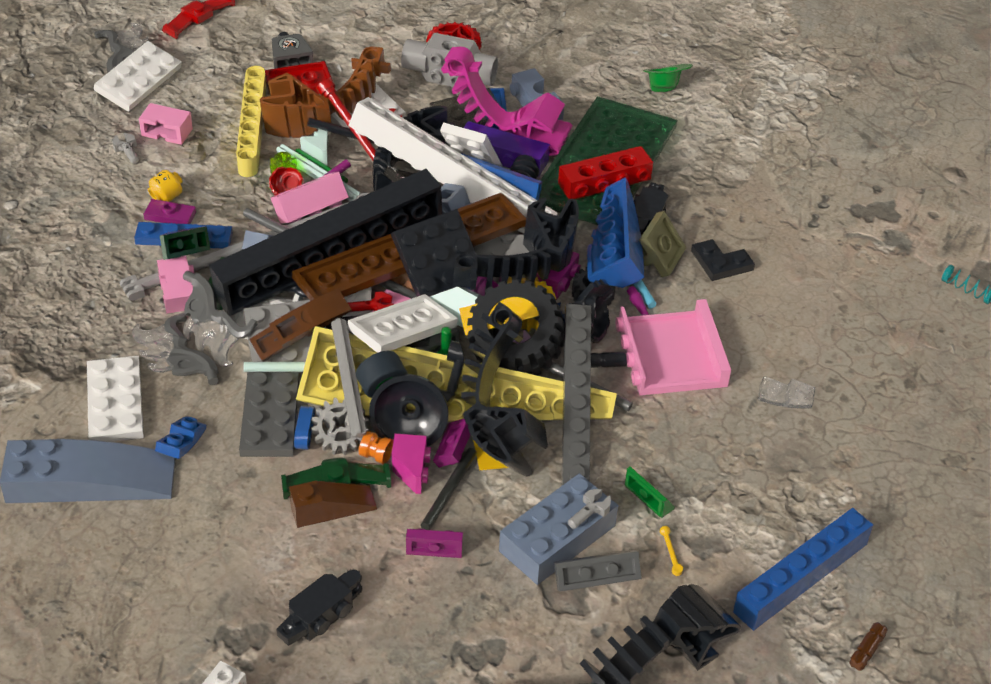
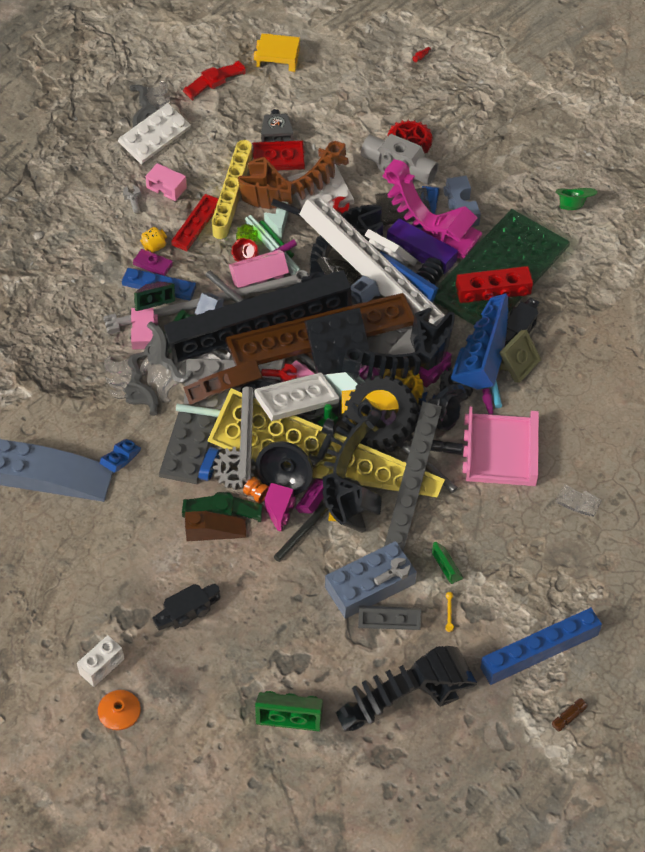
camera: 15 degrees right, 10 degrees up
white plate [87,356,144,442] -> none
red piece [316,78,376,161] -> none
black wheel [356,350,408,398] -> none
magenta plate [406,529,463,558] -> none
black plate [691,239,755,281] -> none
none -> red plate [171,194,219,251]

